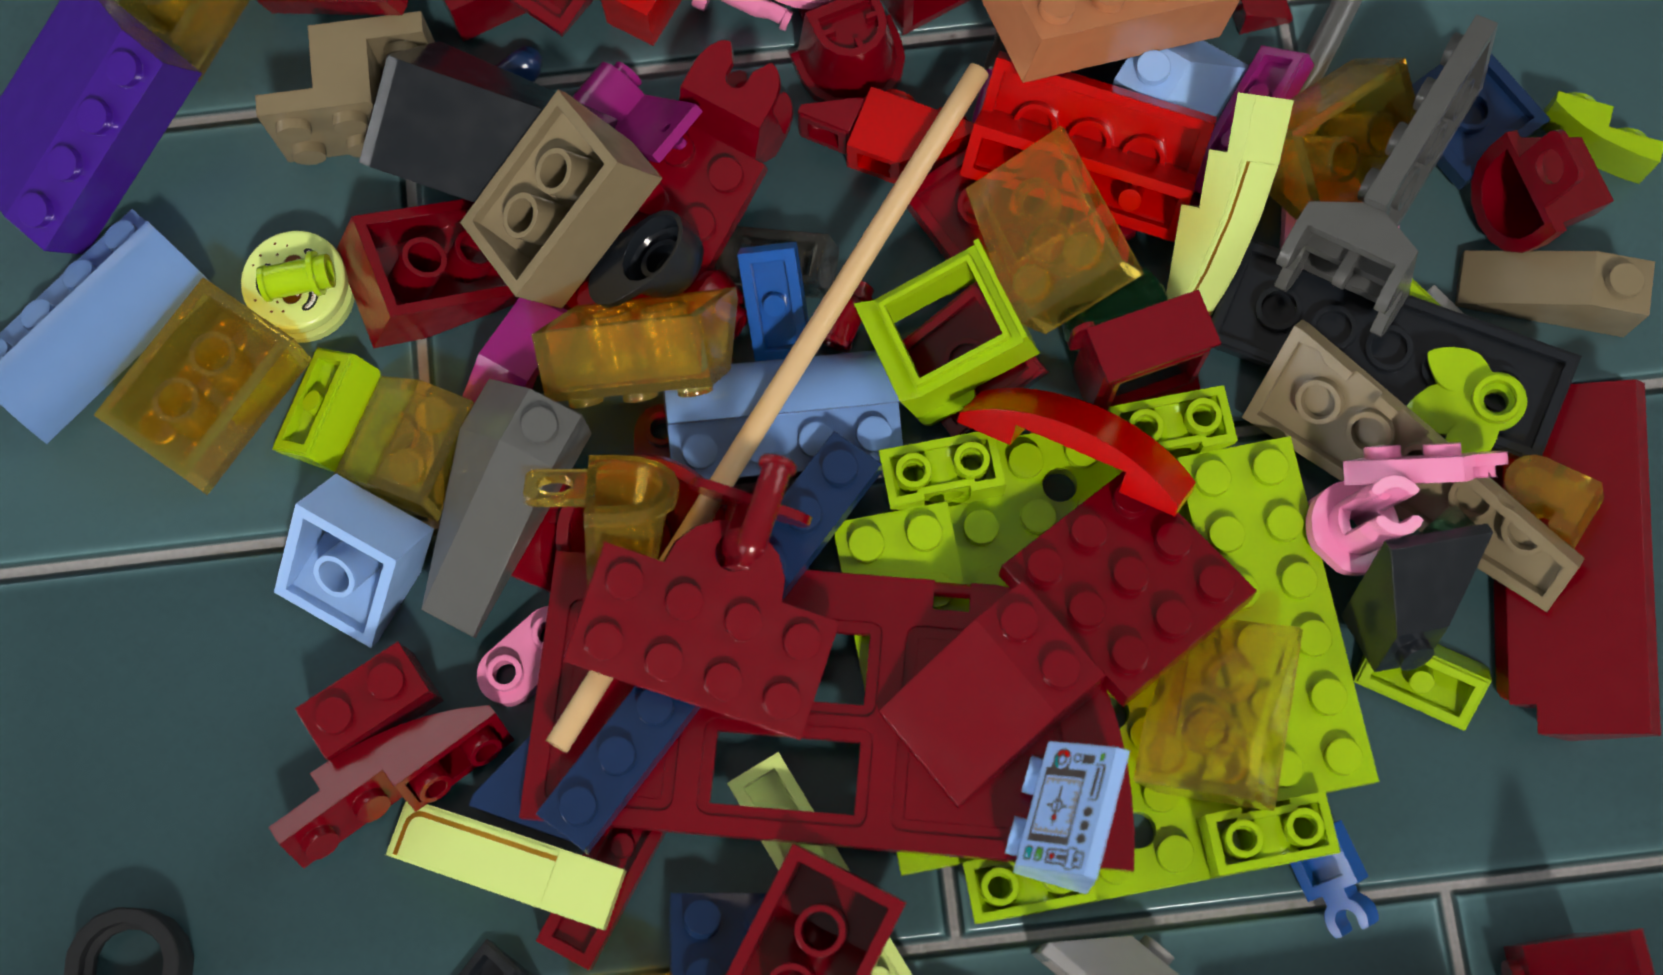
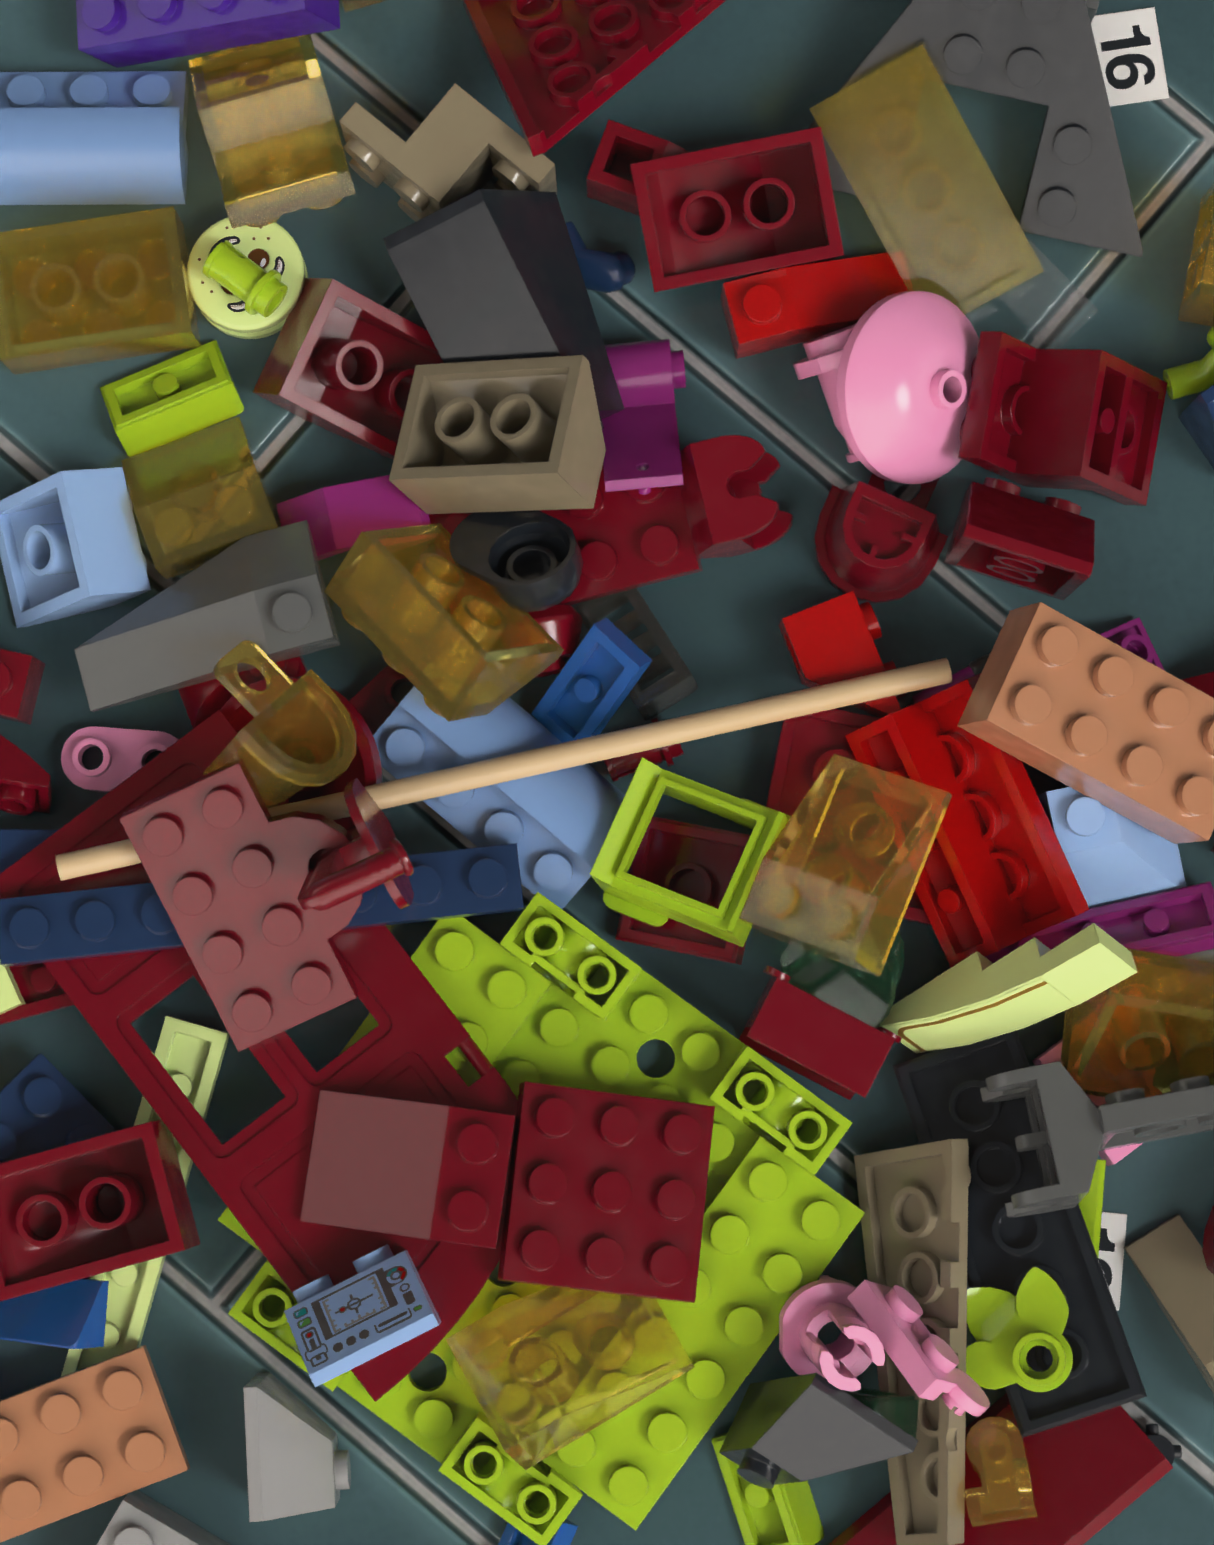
camera: 45 degrees right, 10 degrees up
dark red slope [798,98,865,155] -> none
red slope [957,388,1196,516] -> none
none -> clear yellow bracket [188,34,356,229]

